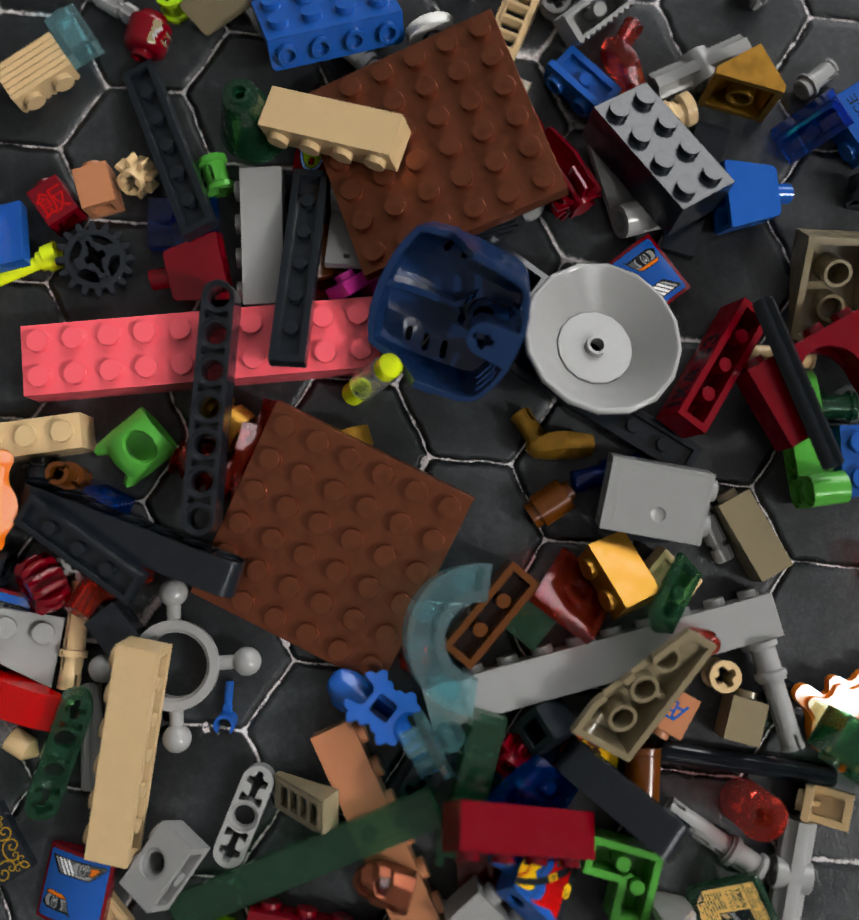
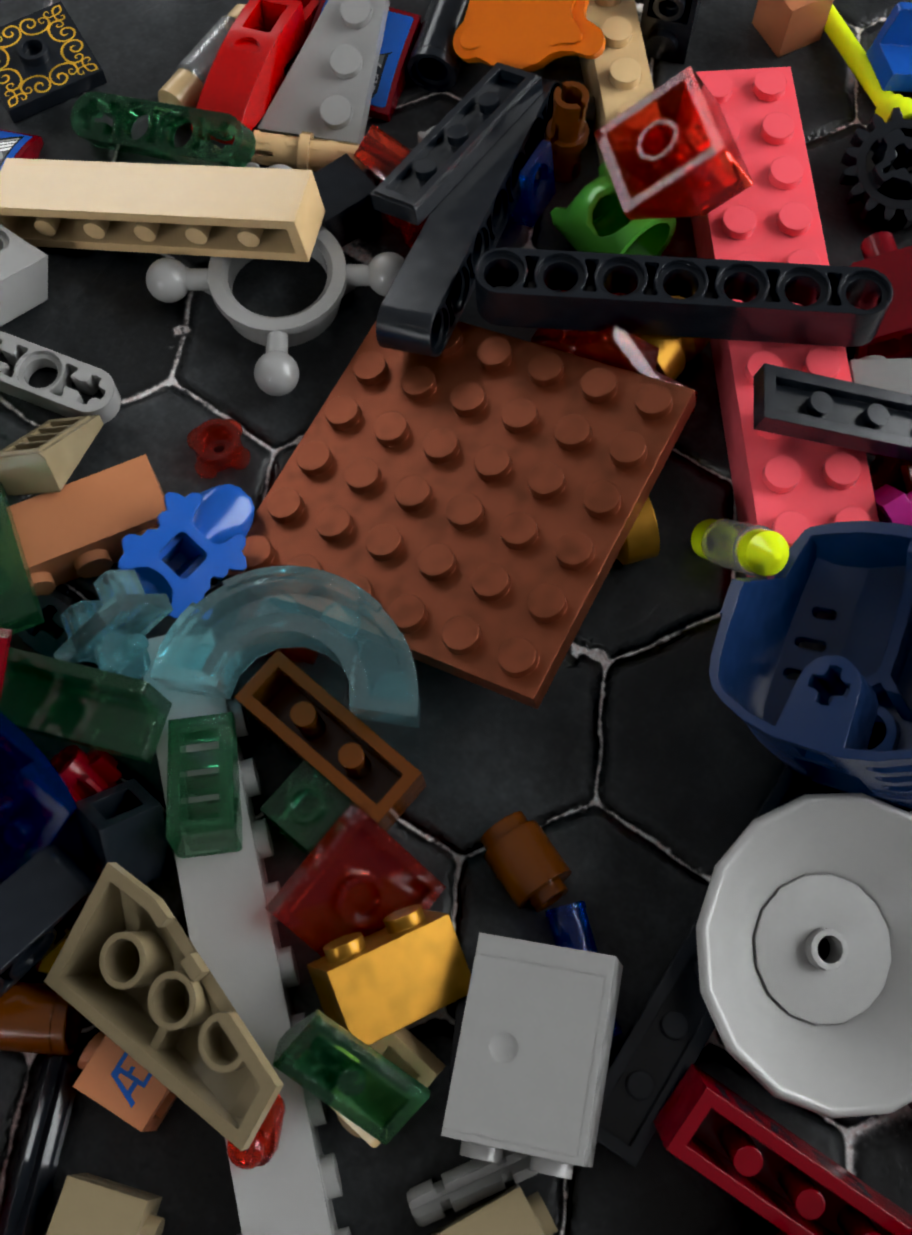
camera: 90 degrees right, 15 degrees down
dark red gear [14,552,72,616] -> none
blue hand [213,681,238,734] -> none
pearl gold arm [510,407,595,460] -> none
tan bush [700,657,742,693] -> none
none -> clear green slope [166,712,243,858]
none -> clear red plate [187,419,251,479]
none -> clear red slope [594,66,754,220]

